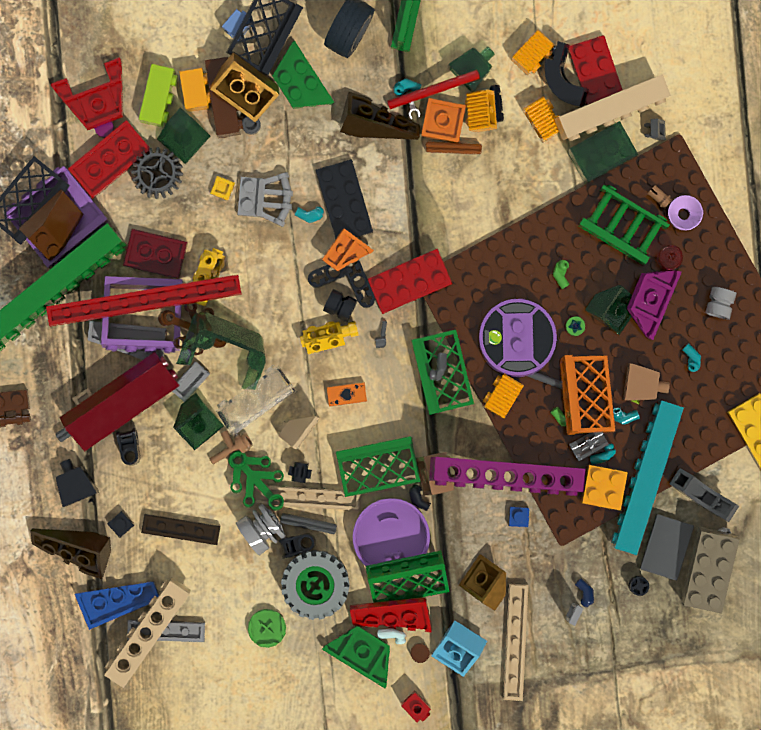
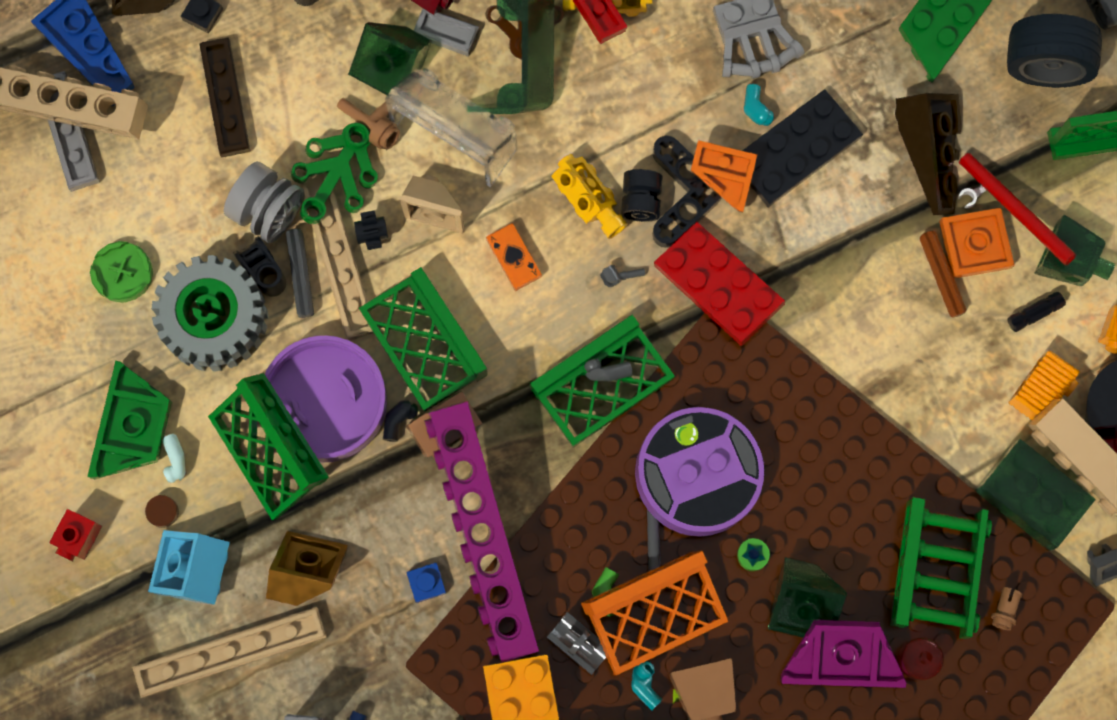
camera: 65 degrees right, 10 degrees down
red wing [350,597,432,633] -> none
teal arm [393,79,422,95] -> none
light orange brick [465,89,497,132] -> none
light orange brick [483,374,524,419] -> none
bright green arm [553,260,570,289] -> none
teal arm [590,443,616,465] -> none
lavender piece [668,195,703,231] -> none

